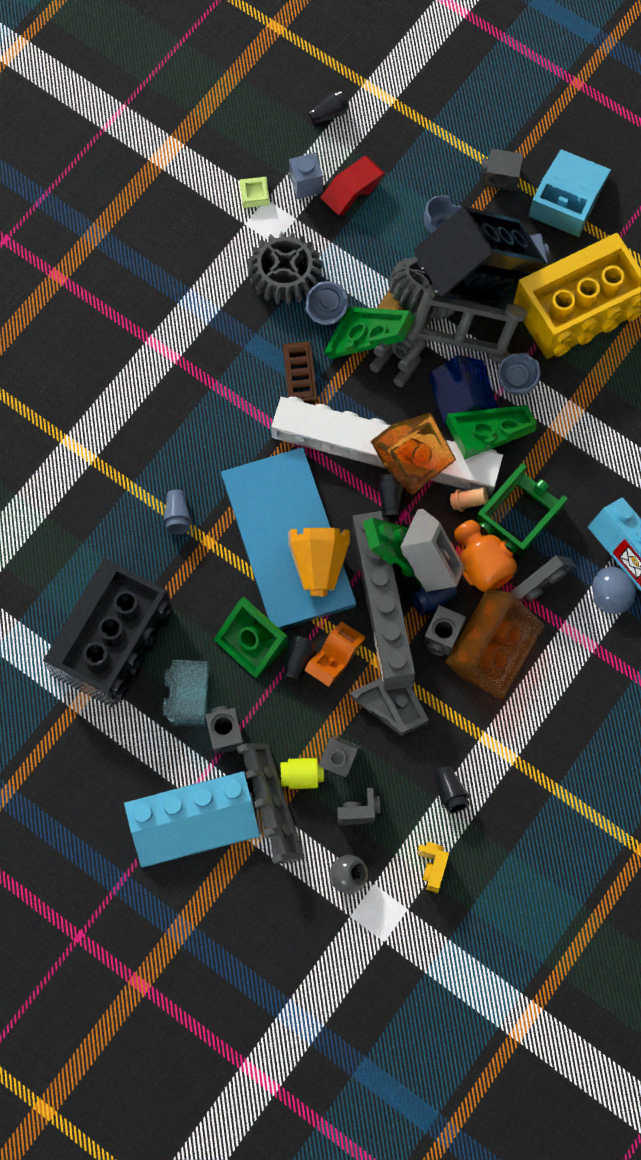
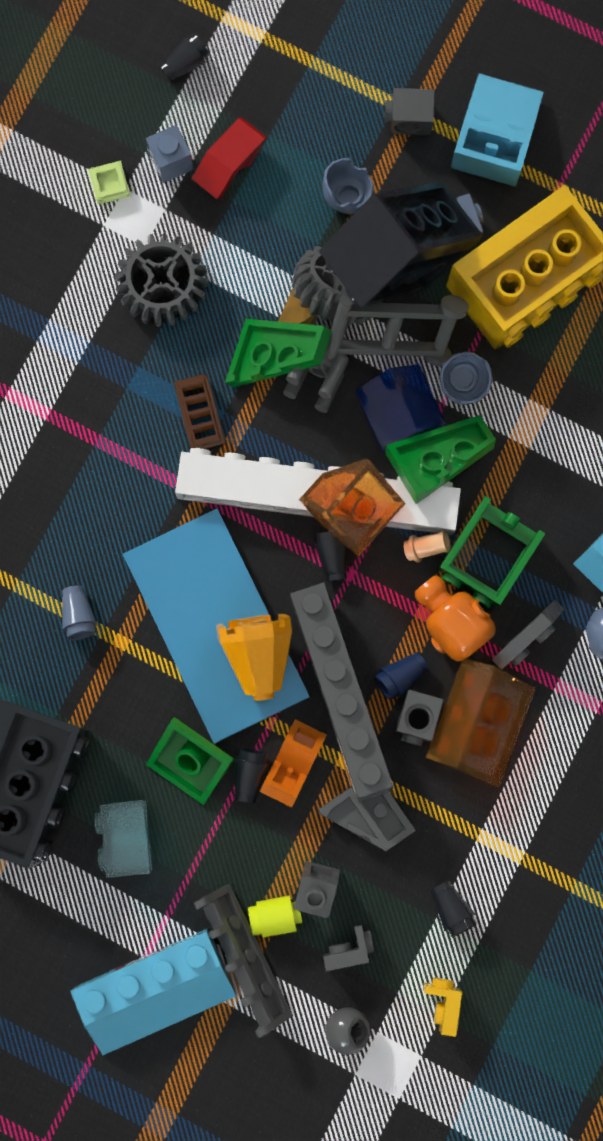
camera: 10 degrees left, 10 degrees up
dark grey brick [205,706,243,755] -> none
sand blue hair [305,281,348,325] -> none
green wing [363,517,423,588] -> none
light grey slope [400,509,465,592] -> none

